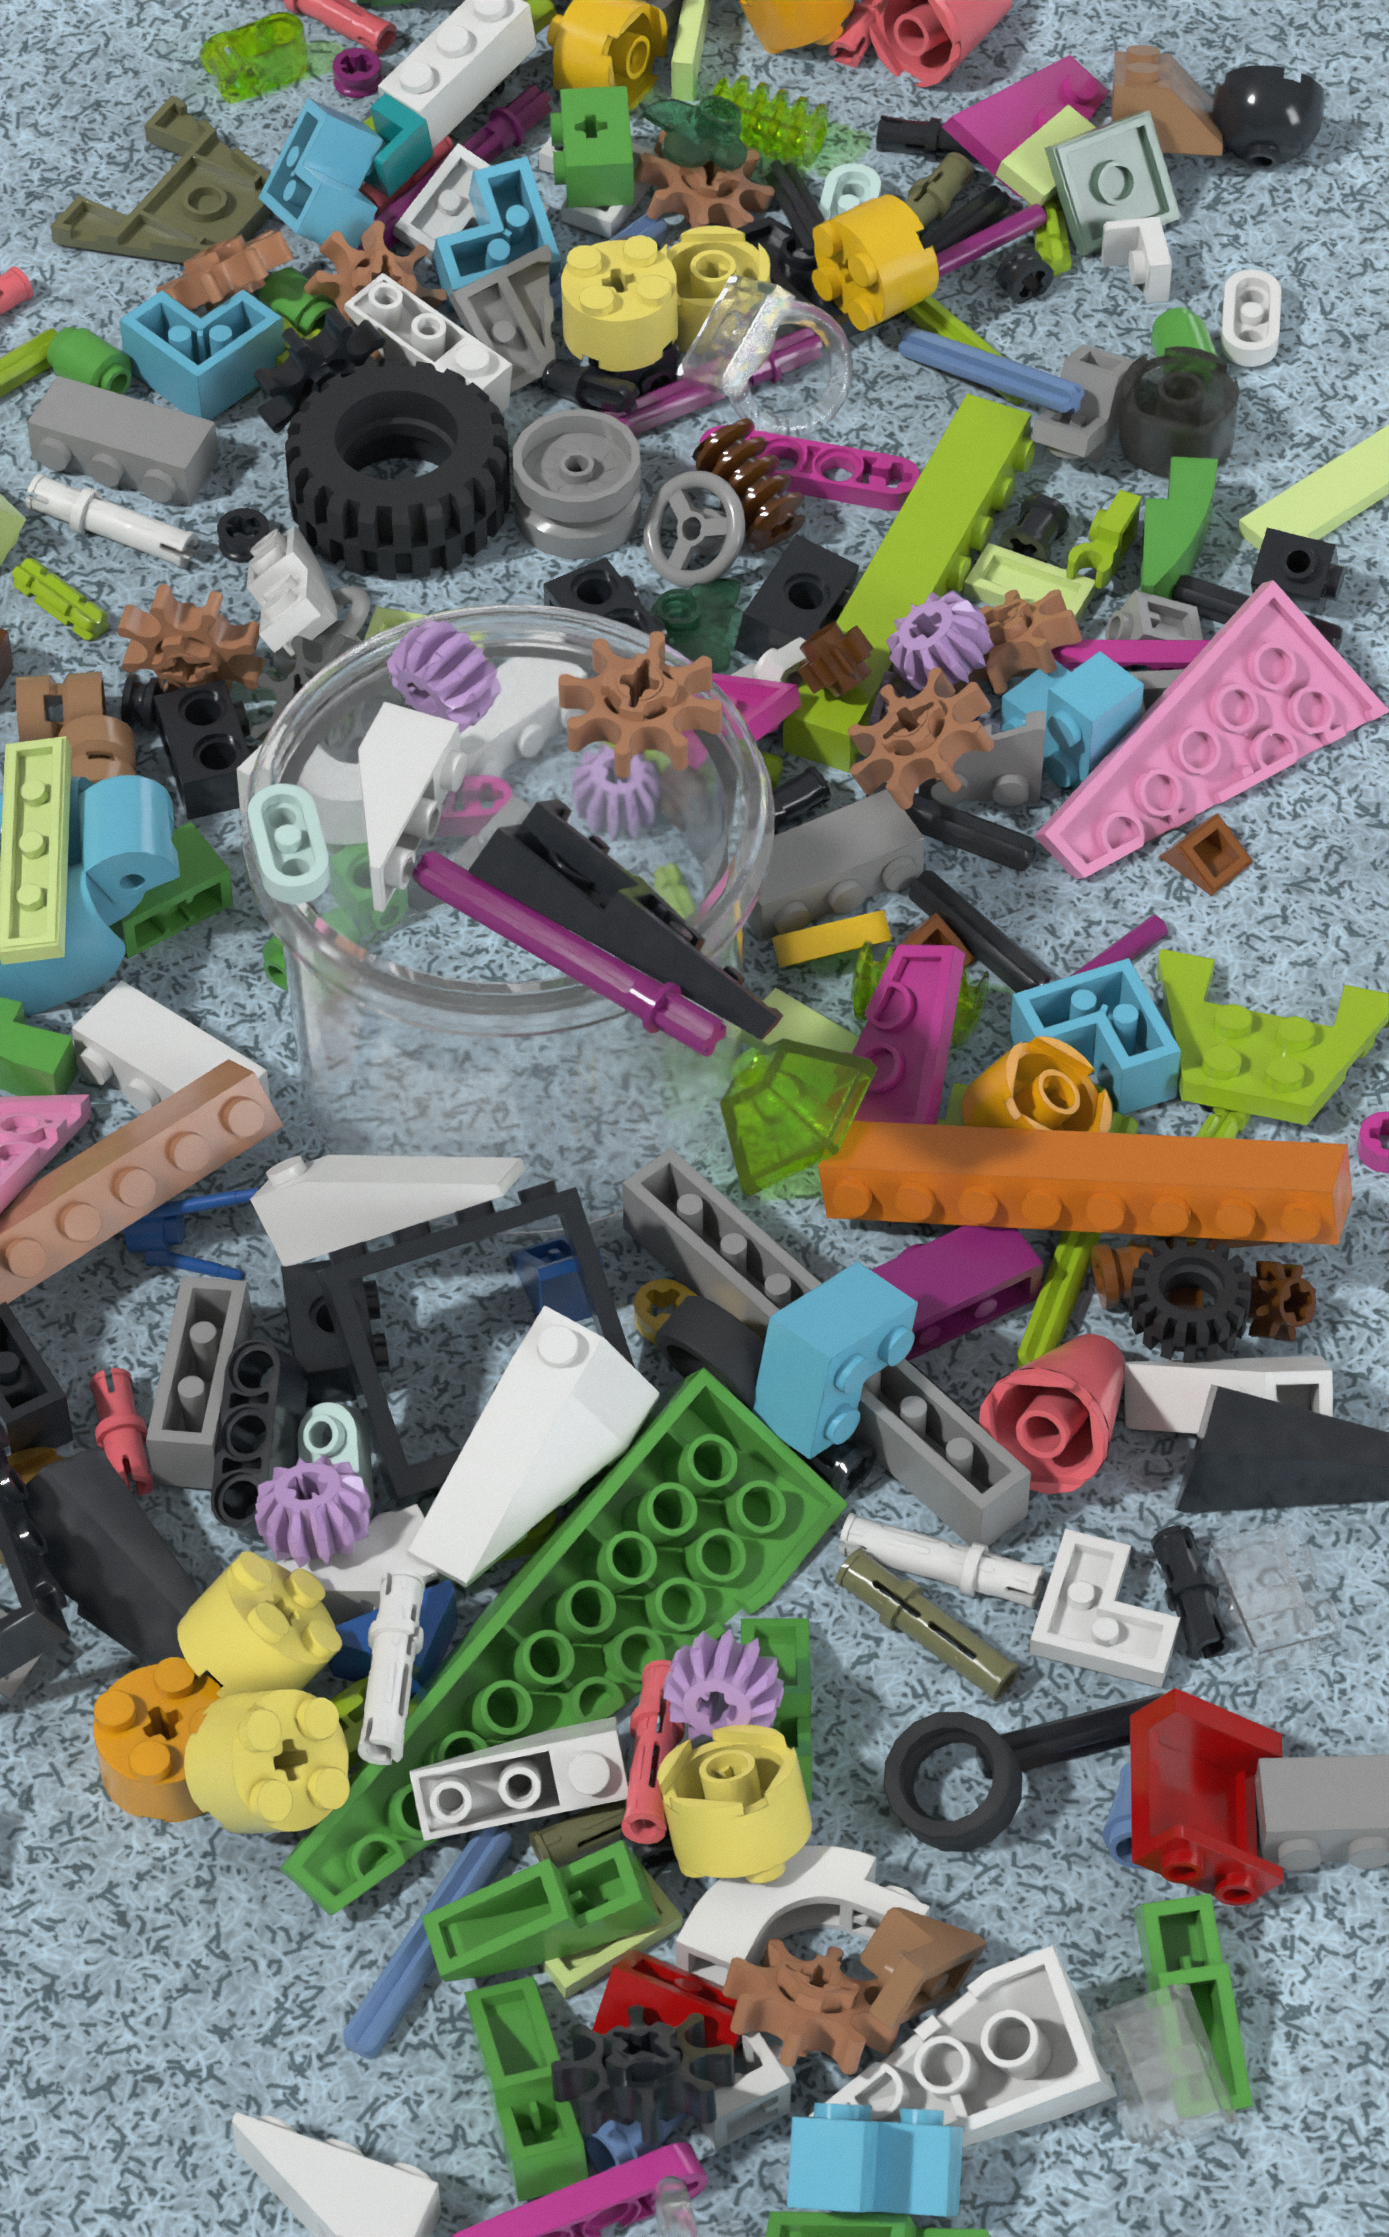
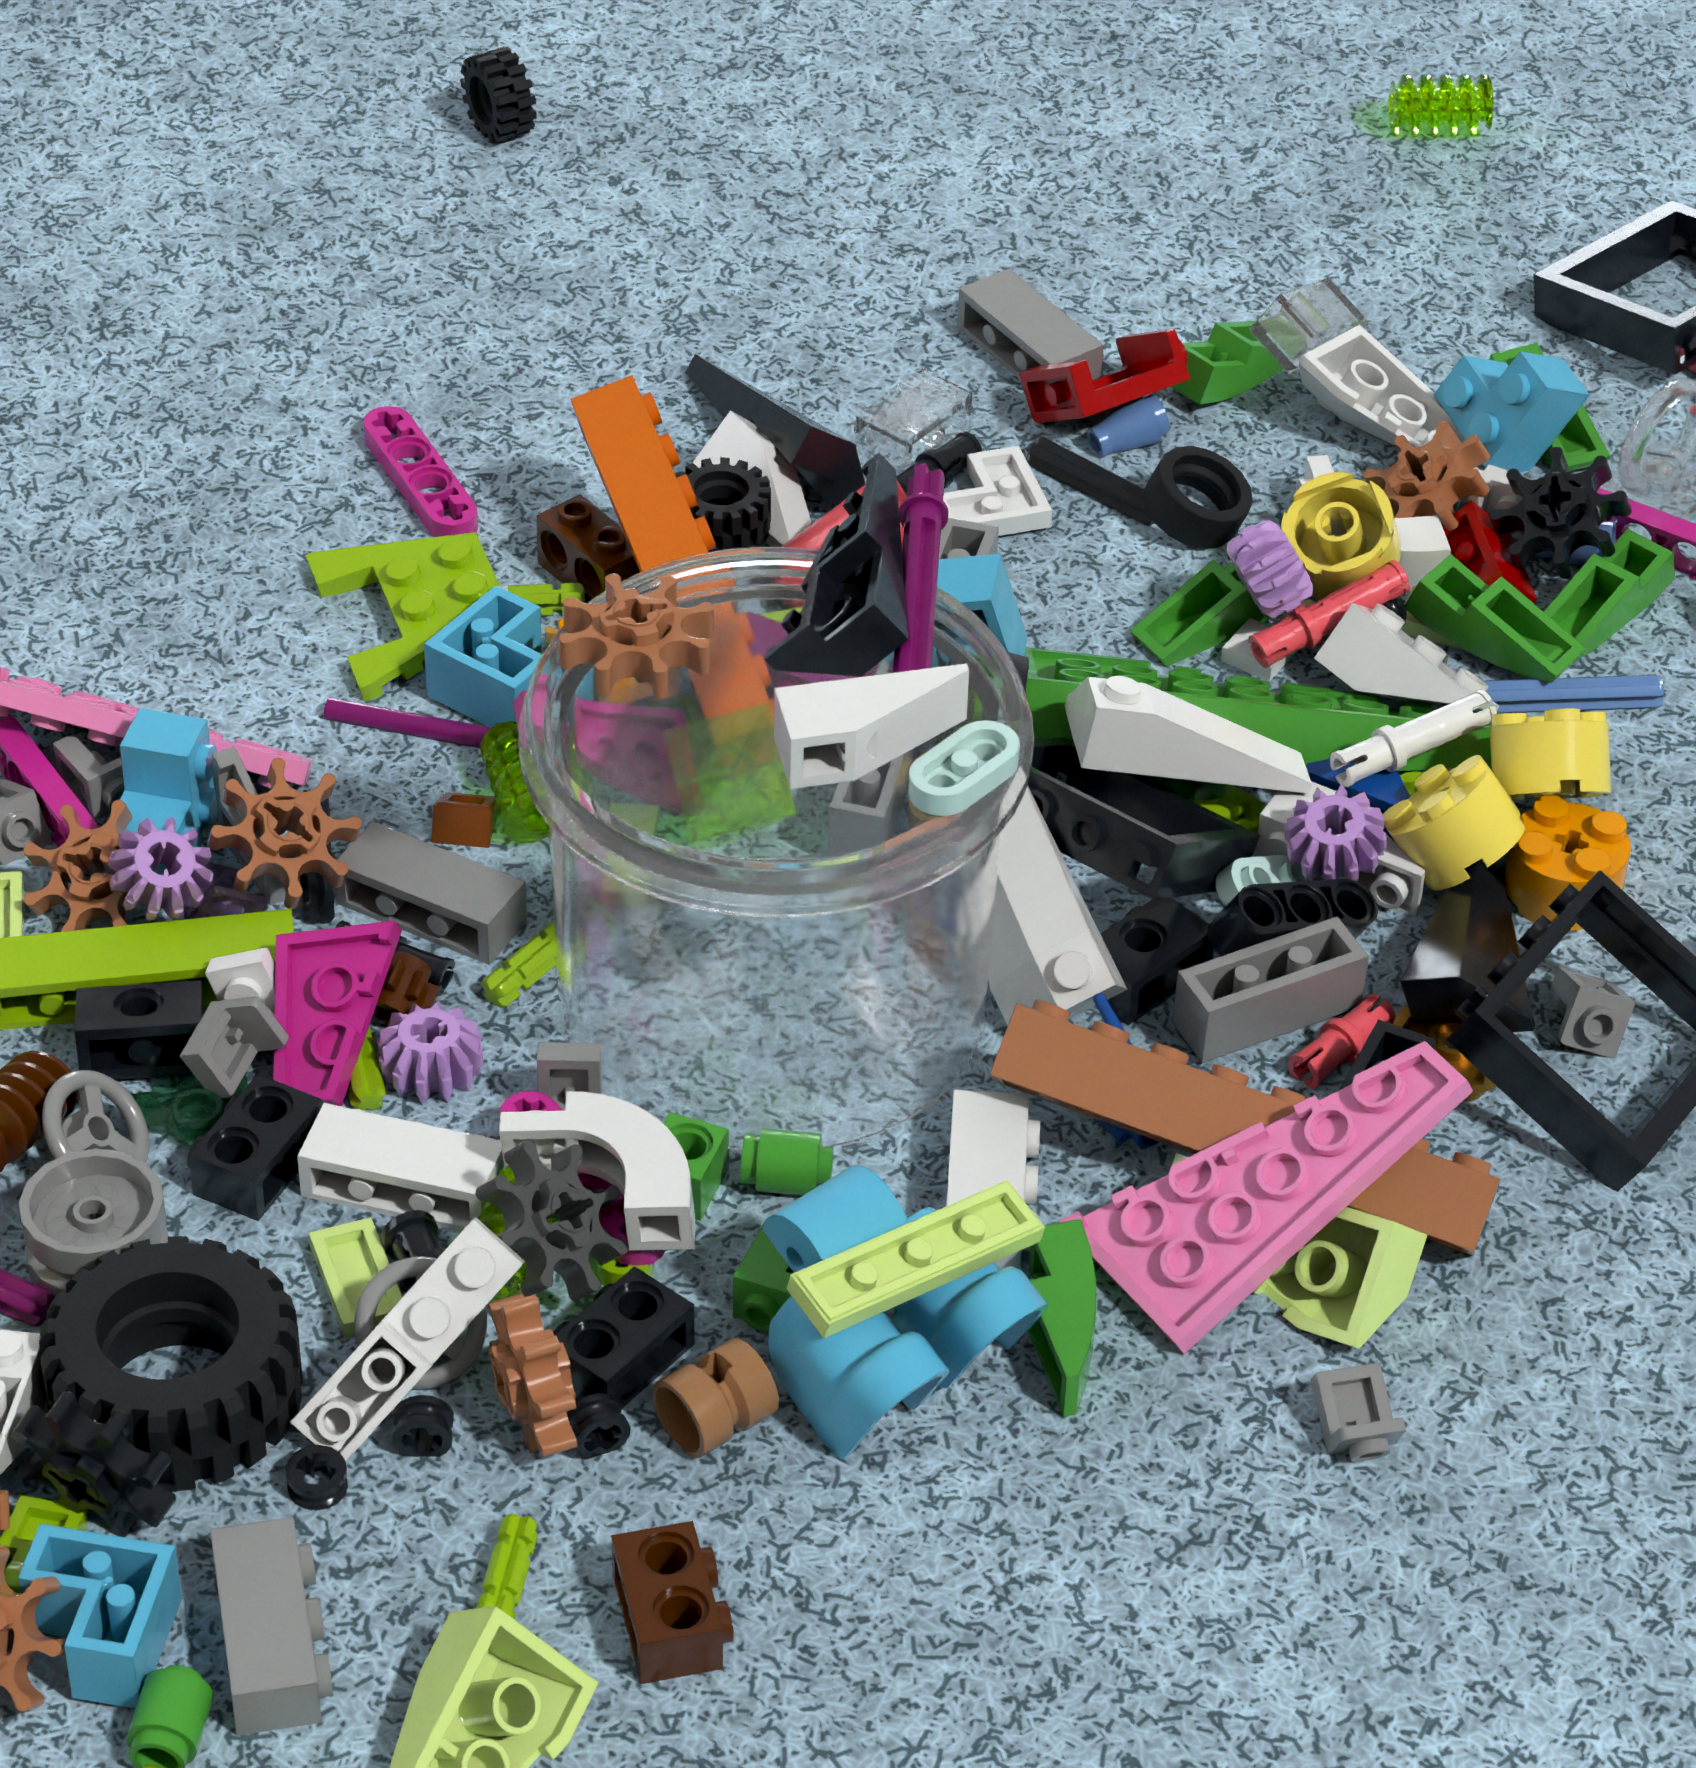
camera: 125 degrees left, 10 degrees down
medium nougat wheel [16,671,107,742] -> none
white pin [25,474,198,569] -> none
lavender gear [386,619,502,734] -> none
yellow beam [772,910,892,968] -> none
reddish brown gear [797,621,874,698] -> none
olive pin [835,1548,1021,1702] -> none
white pin [838,1513,1045,1609] -> none
medium nougat slope [860,1907,988,2029] -> none
black axle [909,870,1051,993] -> none
dark orange slope [1159,813,1254,896] -> none
none -> light grey bracket [180,996,289,1099]
none -> black bush [392,1395,454,1457]

